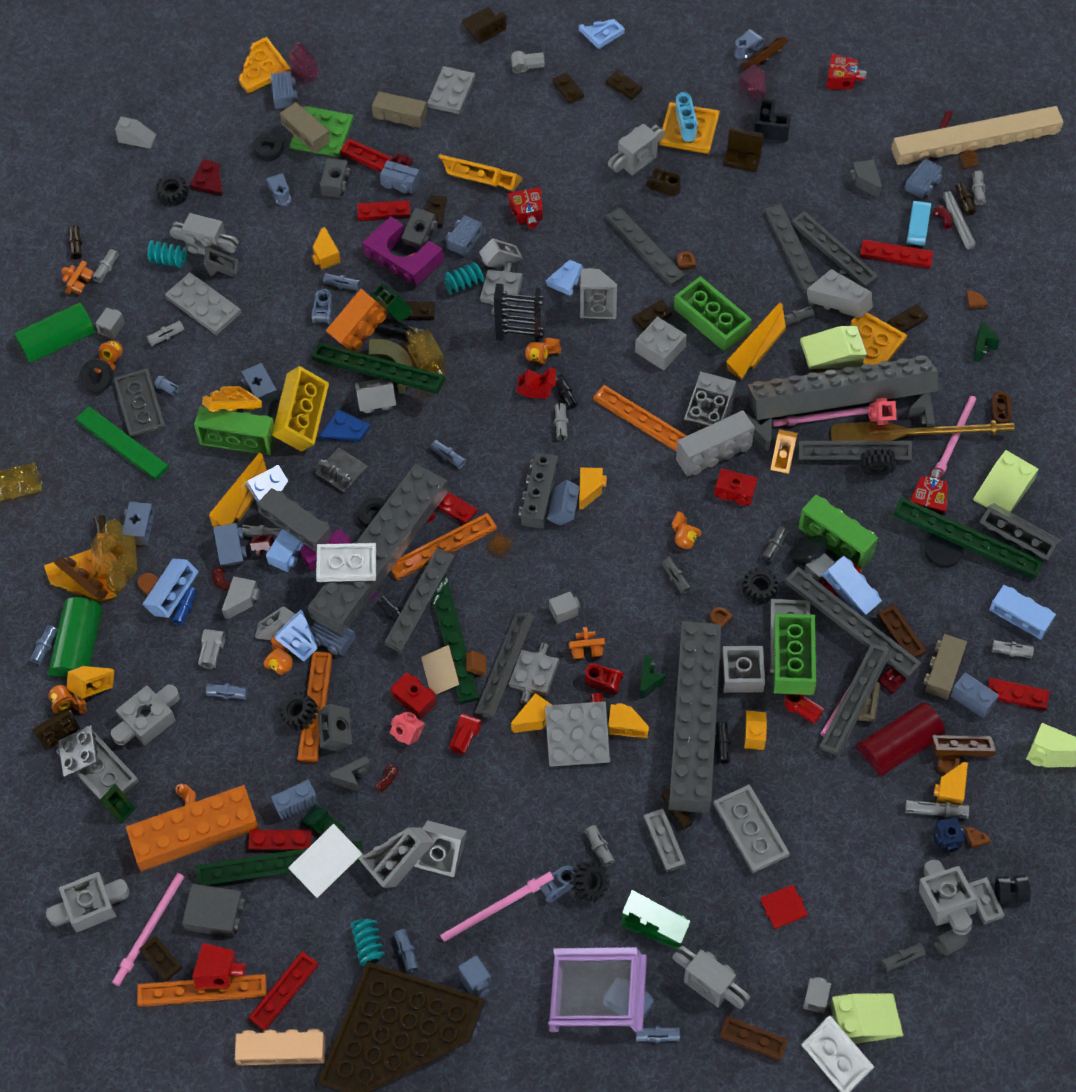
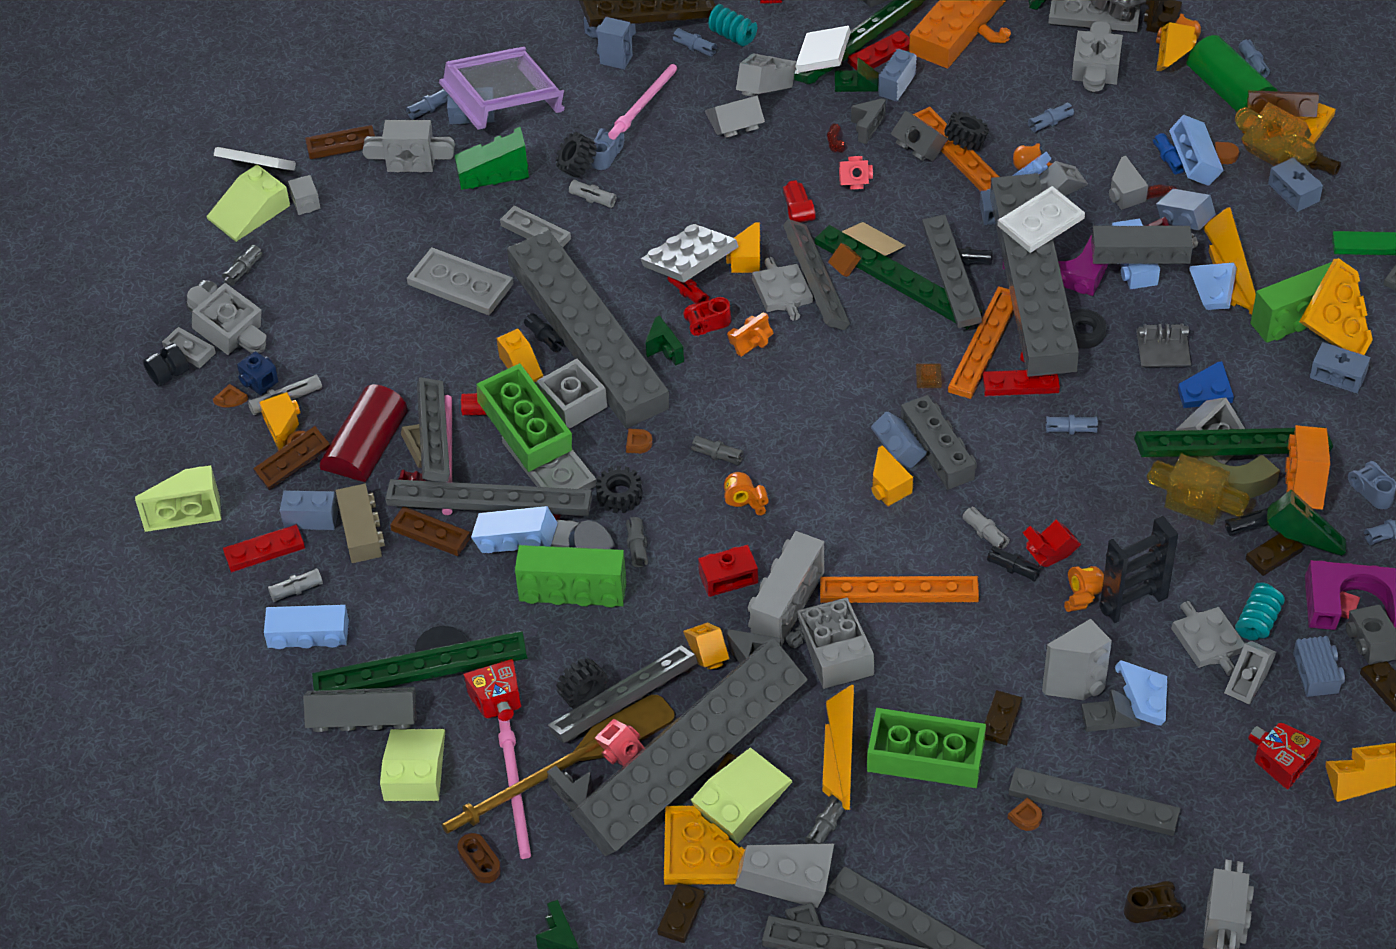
camera: 145 degrees right, 10 degrees down
light grey piece [198,629,225,669] -> none
yellow brick [272,366,329,451] -> none
red brick [390,672,437,720] -> none
light grey brick [549,591,580,624] -> none
light orange slope [608,703,649,738] -> none
light grey brick [635,317,687,370] -> none
red piece [760,885,808,929] -> none

